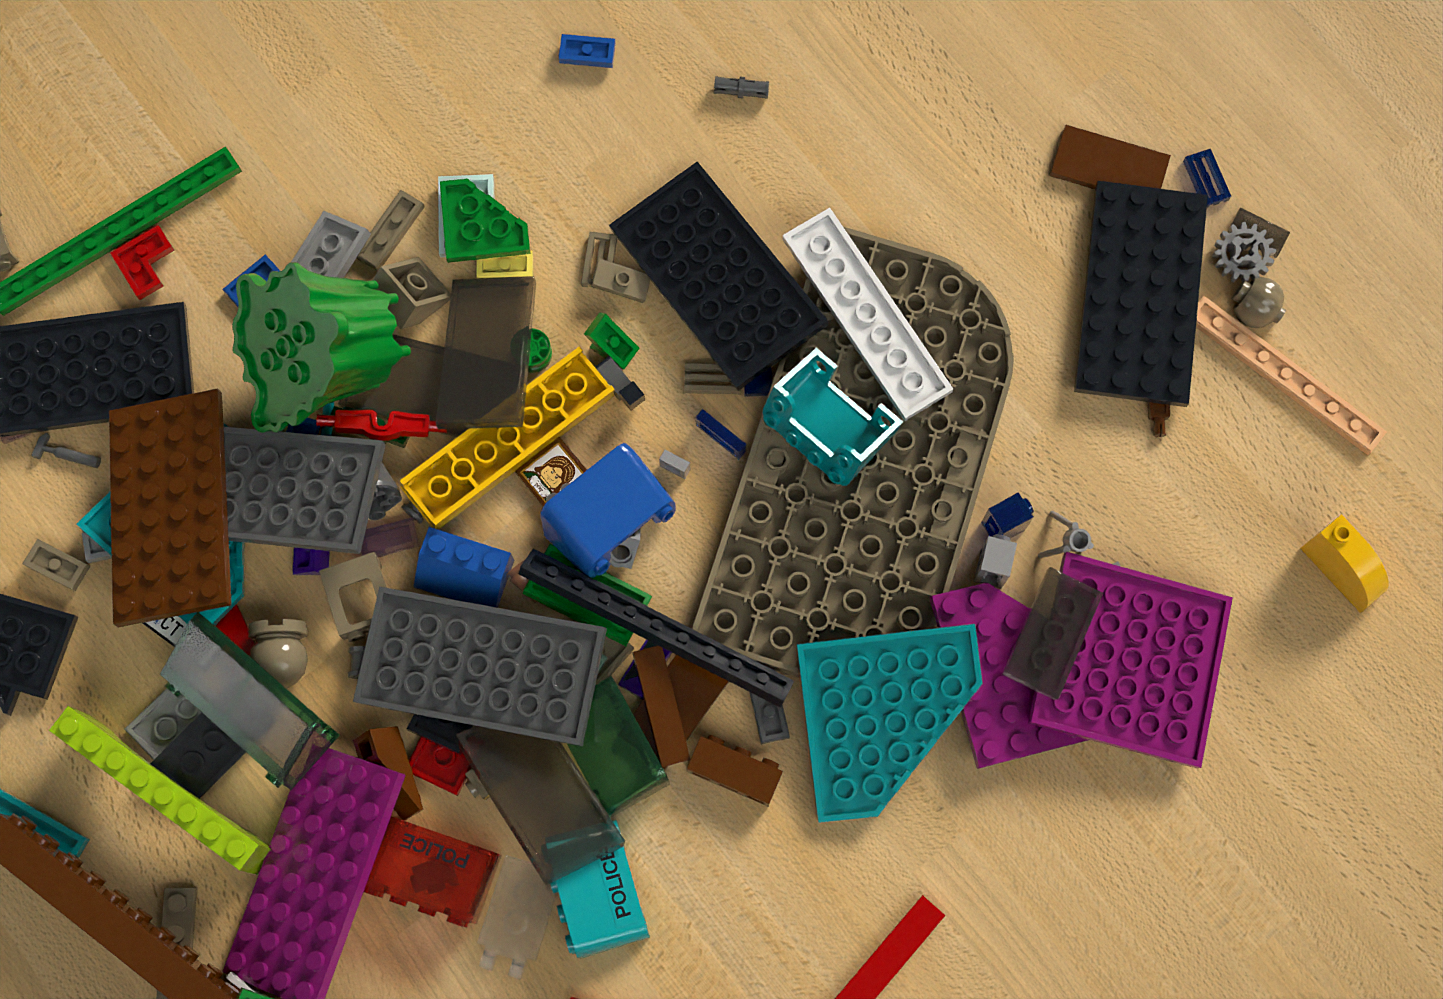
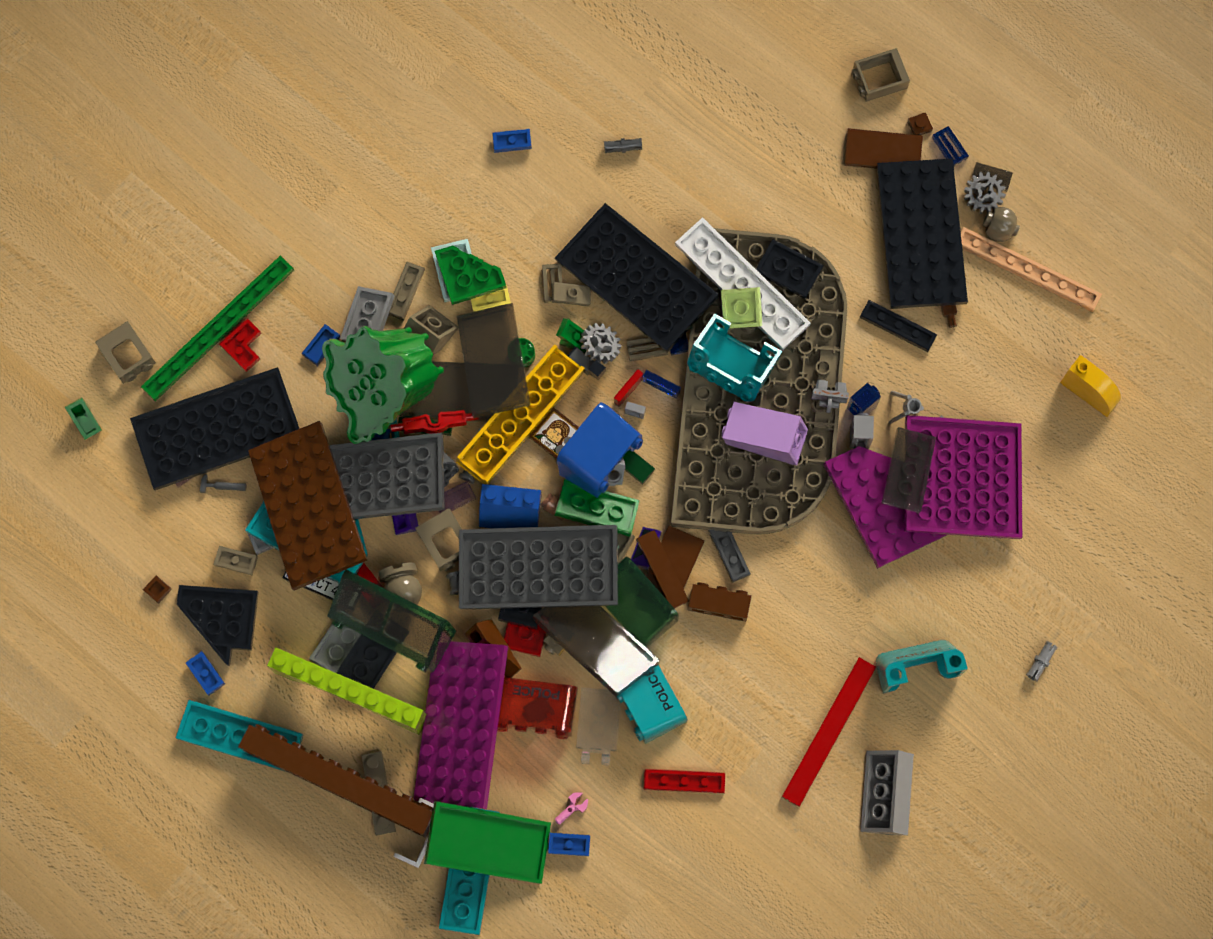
camera: 10 degrees left, 0 degrees up
black plate [518,548,794,708] -> none
teal plate [797,624,983,823] -> none
none -> light grey gear [580,323,622,364]
none -> red tile [614,369,644,407]
none -> dark green tile [623,450,655,485]
none -> yellowish green tile [721,287,762,329]
none -> lavender slope [722,402,808,466]
none -> black tile [756,239,824,299]
none -> light grey hips [812,380,849,413]
none -> dark tan window [852,48,910,102]
none -> black tile [860,300,937,352]
none -> teal windscreen [875,640,968,693]
none -> reddish brown plate [908,112,933,135]
none -> light grey pin [1026,641,1058,682]

